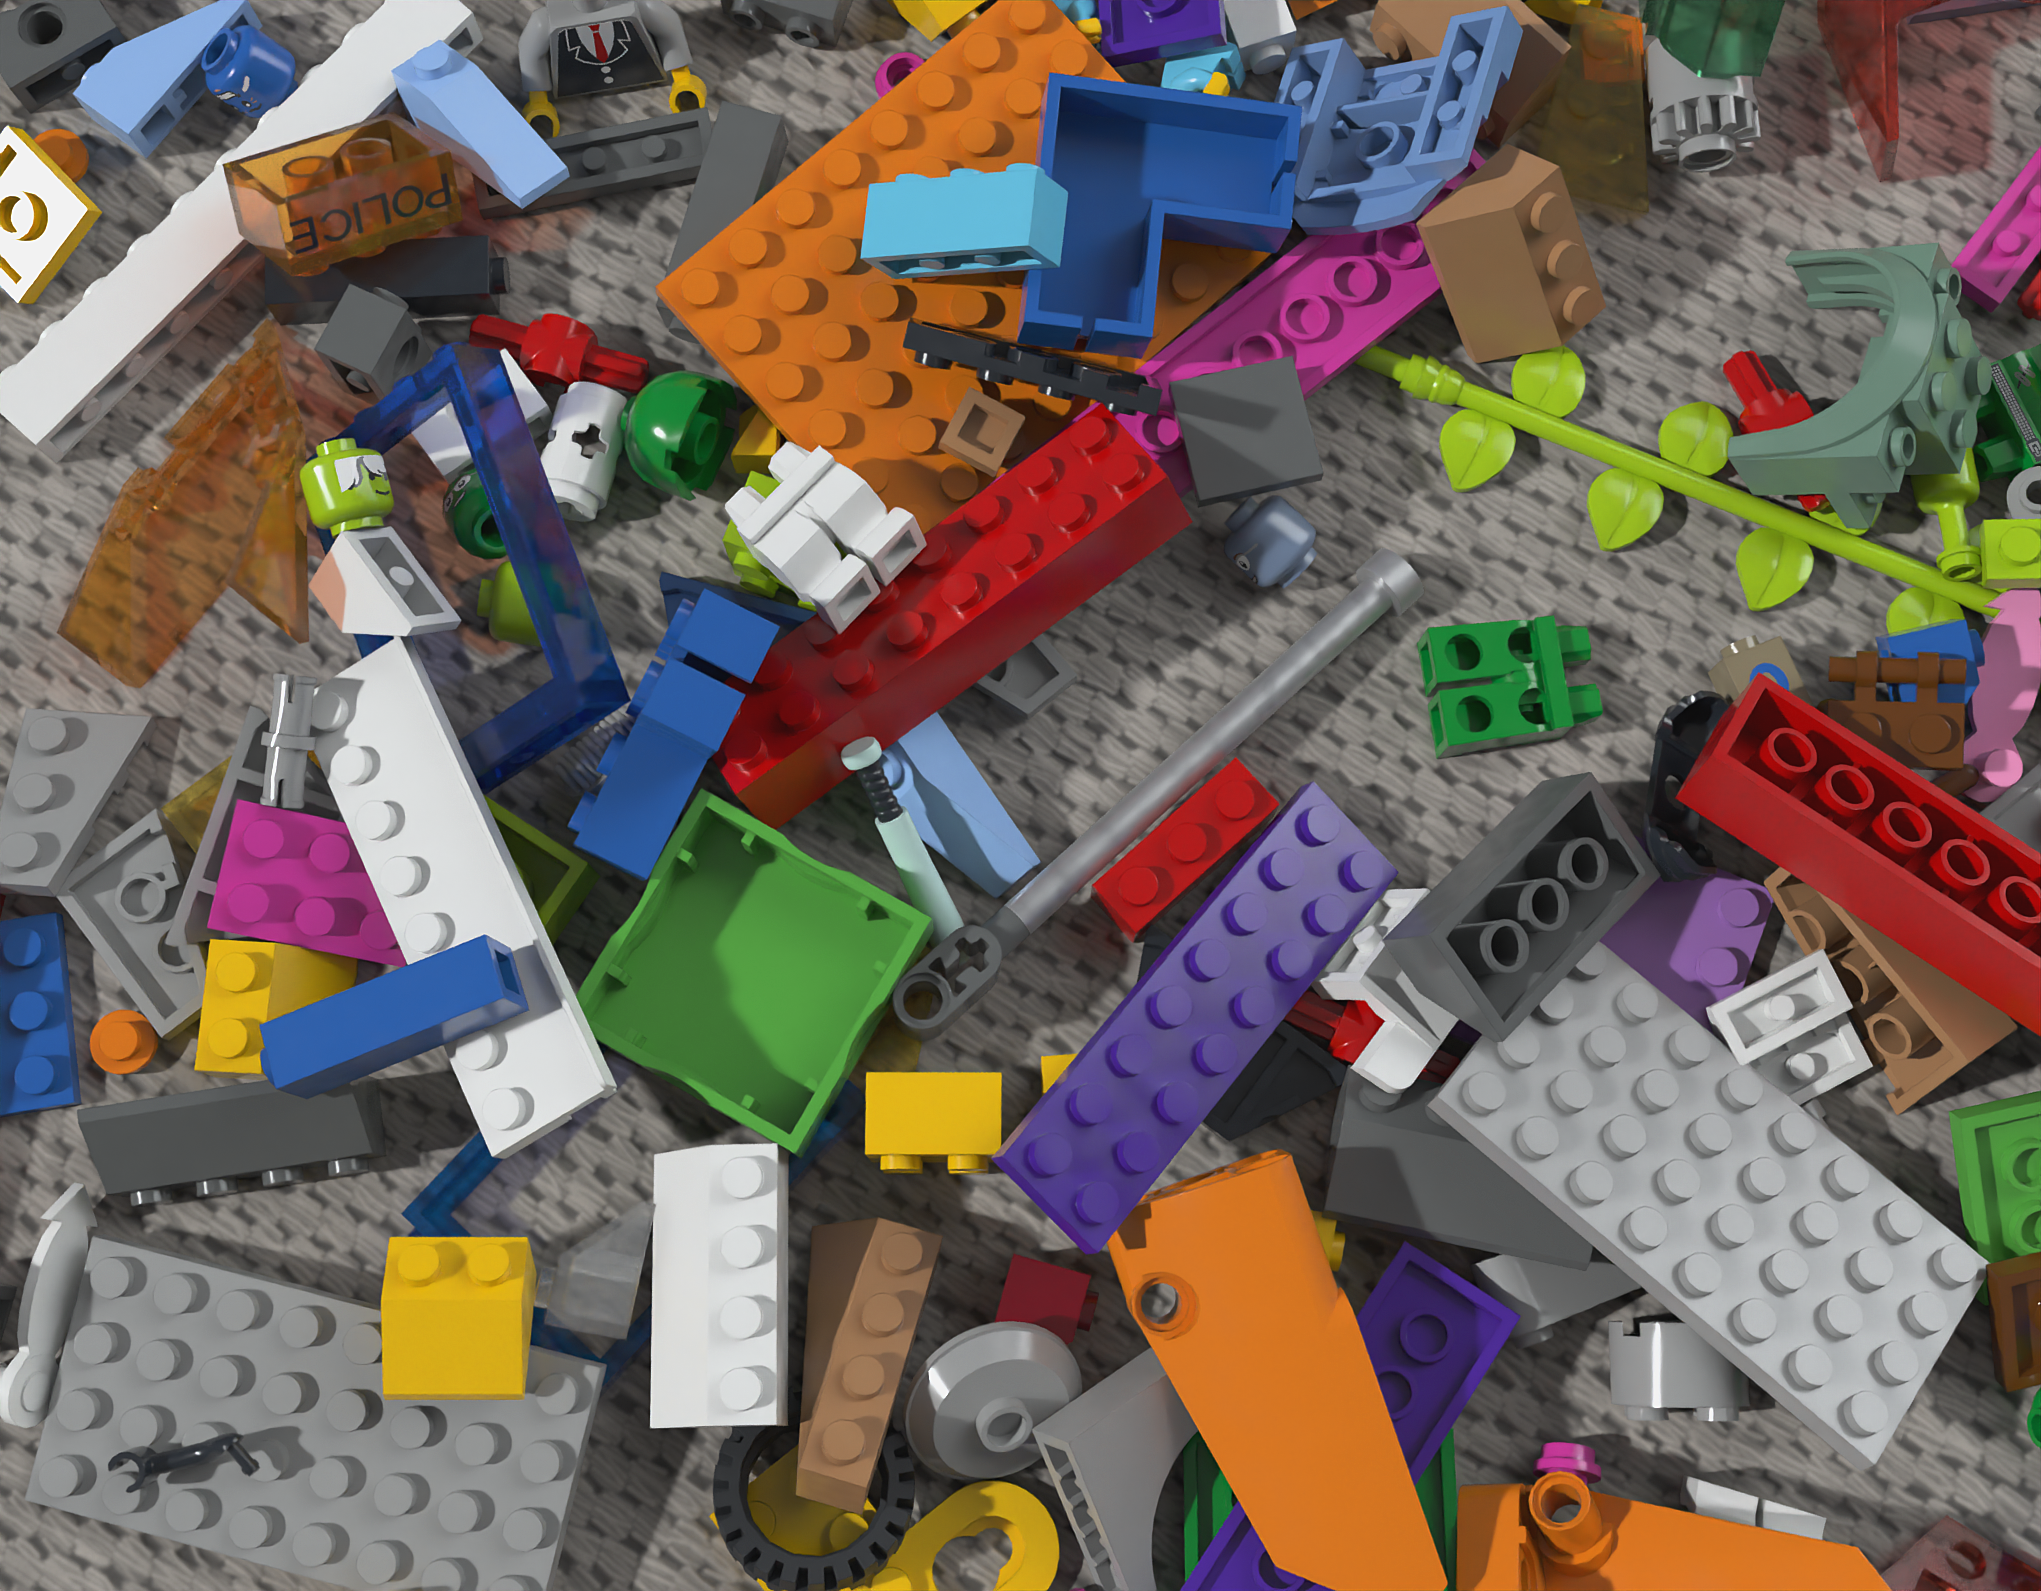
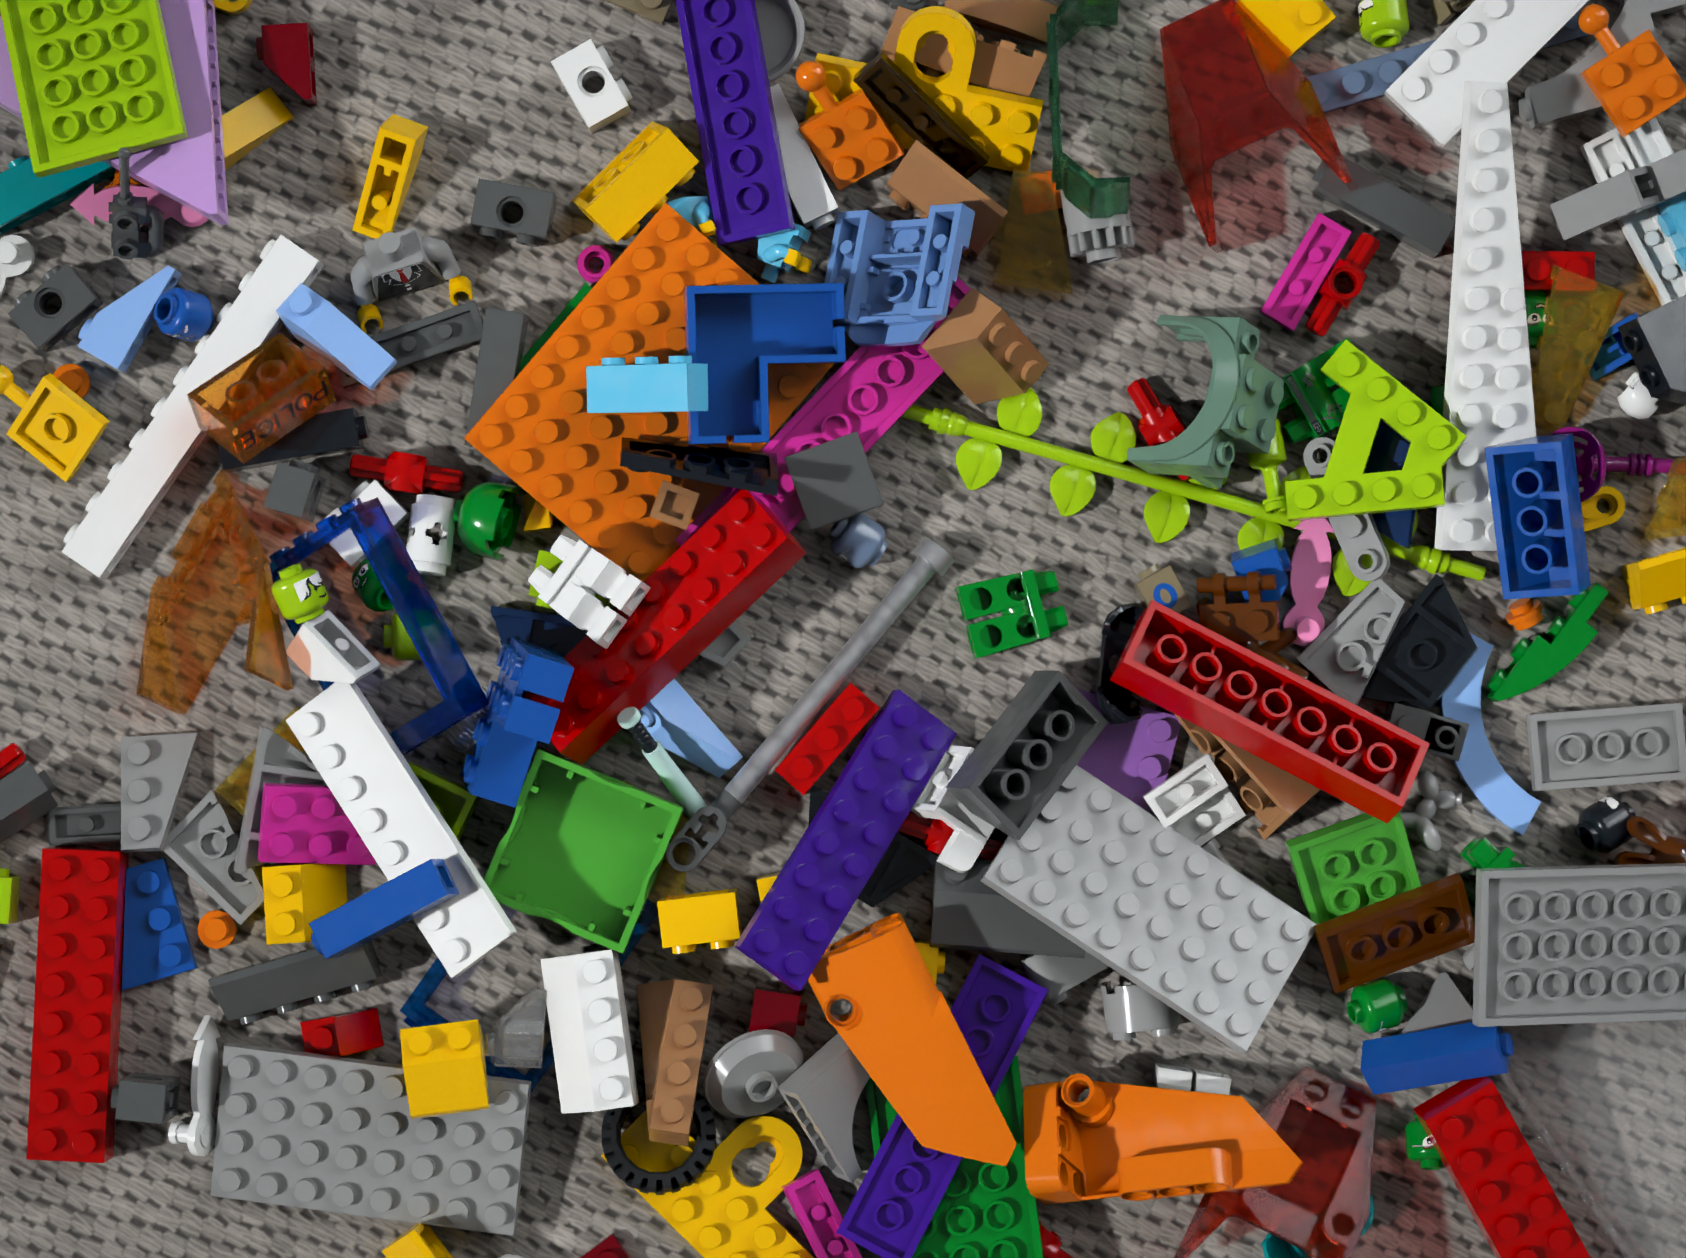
camera: 10 degrees left, 10 degrees up
black piece [108,1433,260,1493] -> none
light grey pin [260,673,317,808] -> none
dark pink plate [1533,1442,1602,1486] -> none
none -> red slope [300,1008,384,1056]

